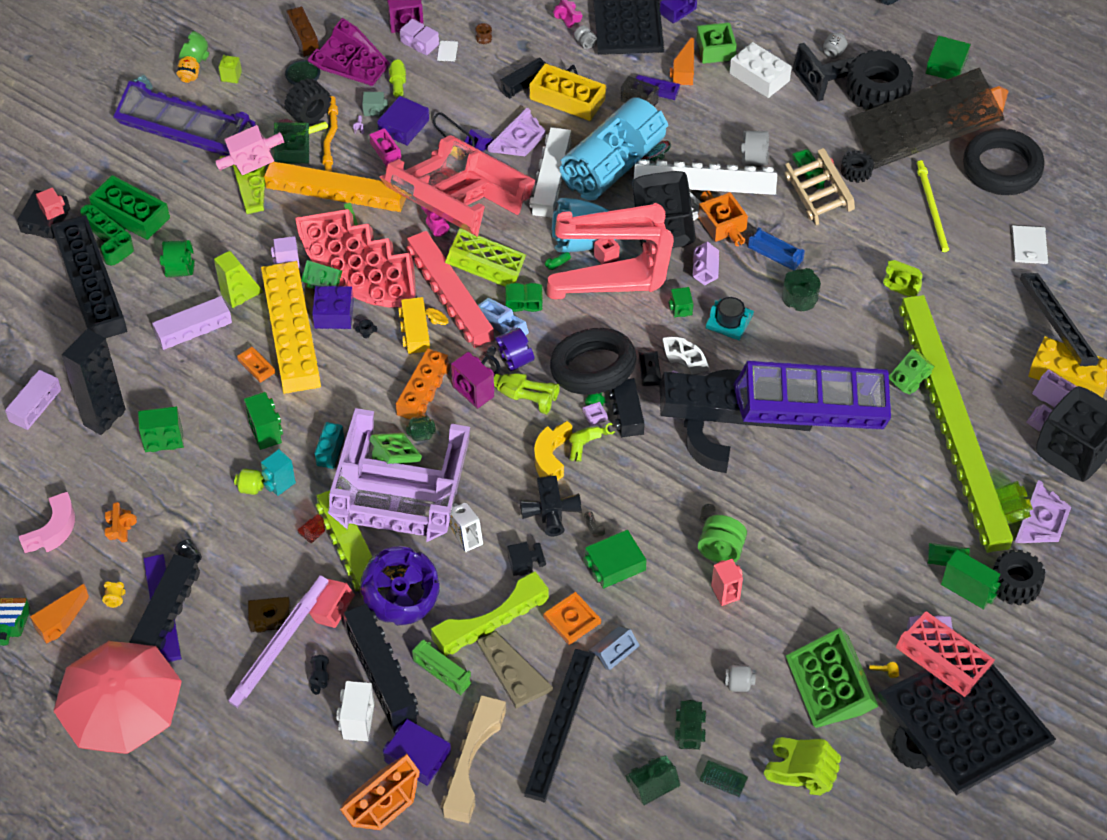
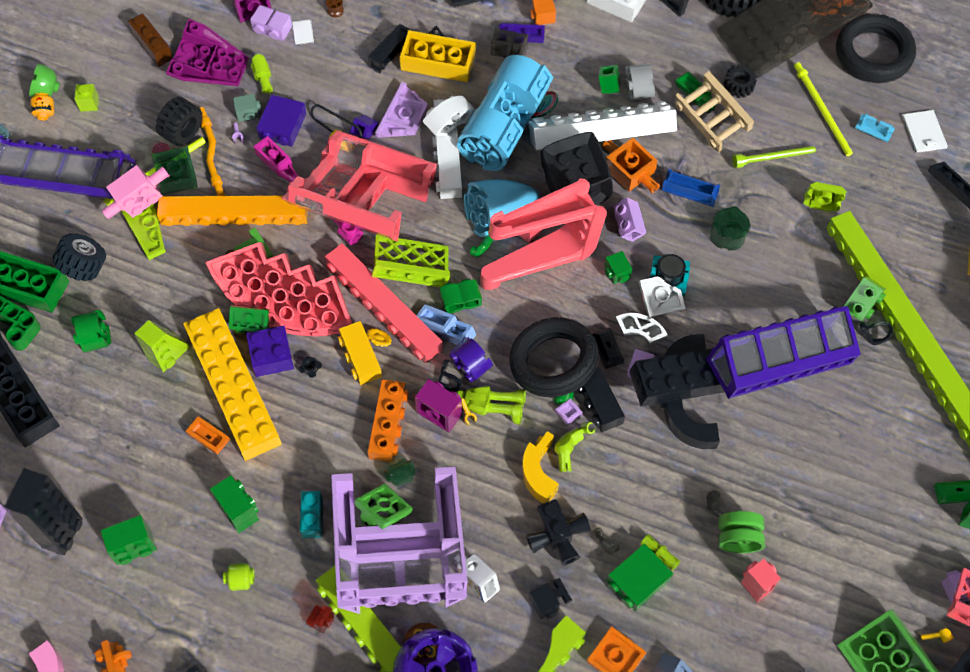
camera: 15 degrees left, 10 degrees up
lavender brick [152,296,232,350] -> none
teal brick [261,449,296,496] -> none
lavender piece [271,236,301,274] -> none
clear green wheel [285,60,321,85] -> none
none -> black wheel [52,233,107,281]
none -> white brick [423,96,476,136]
none -> yellow hand [462,398,477,426]
none -> green brick [599,65,621,94]
none -> white plate [639,277,686,318]
none -> lime pin [640,534,681,571]
none -> lime piece [732,146,816,169]
none -> medium azure hinge [855,113,895,143]
none -> black piece [860,321,894,345]

